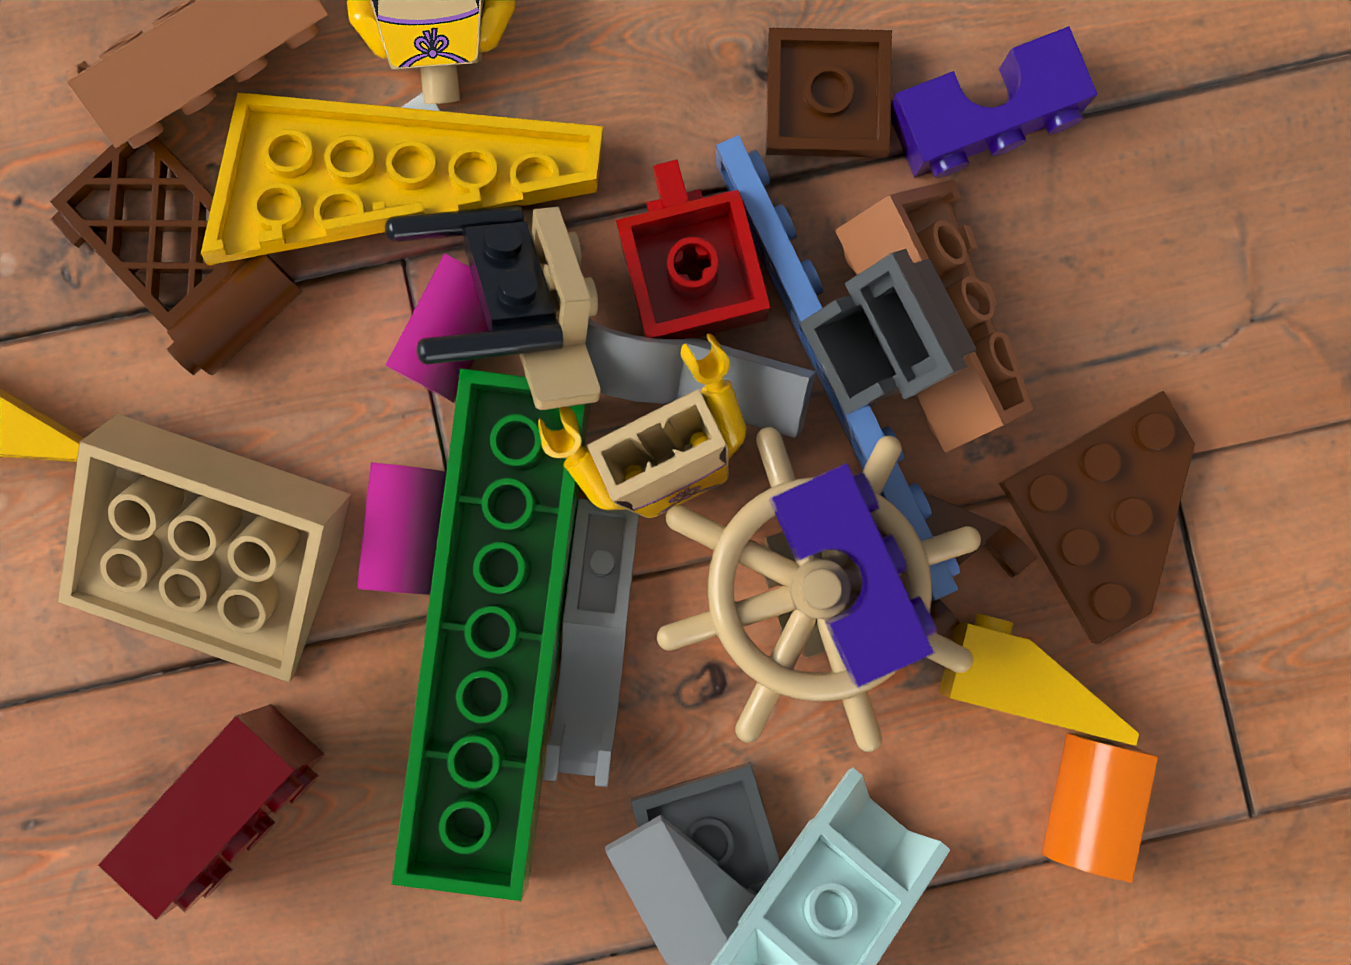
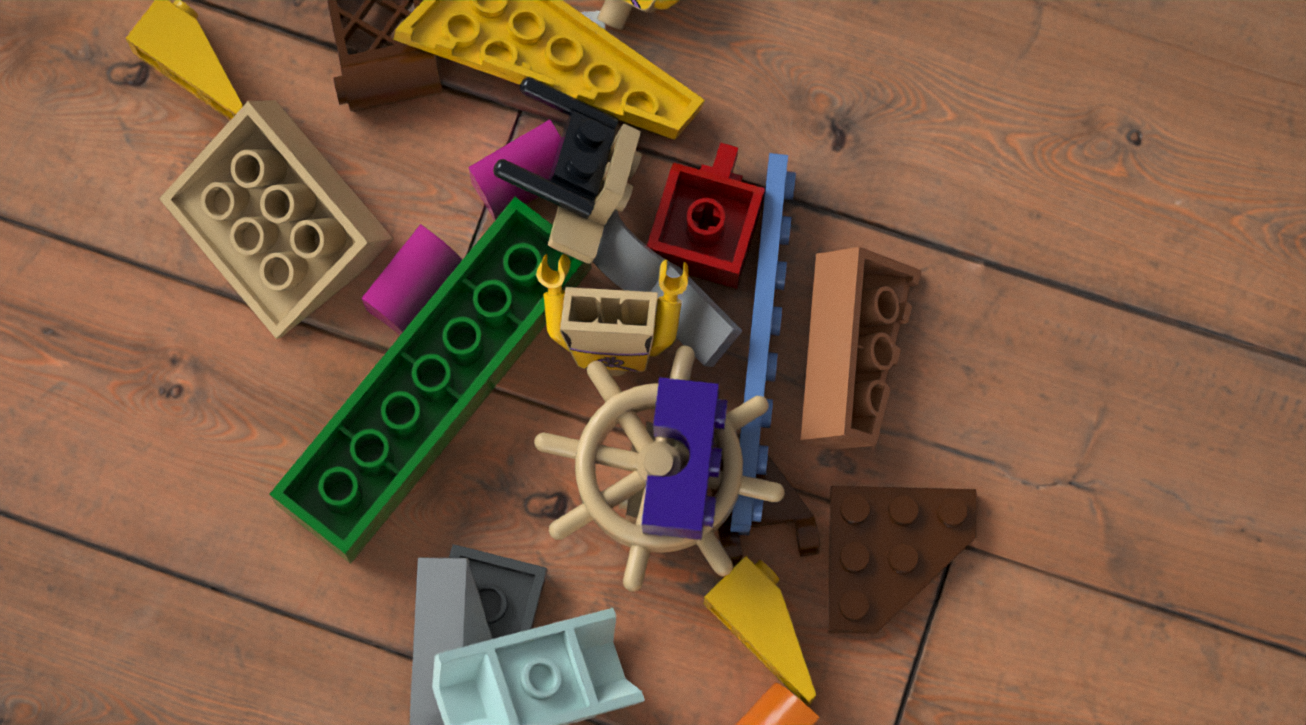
camera: 30 degrees right, 10 degrees down
dark red brick [98,704,324,920] -> none
light grey piece [543,498,639,787] -> none
reddish brown plate [765,27,892,158] -> none
dark grey plate [799,249,977,415] -> none
dark purple arch [891,26,1098,179] -> none

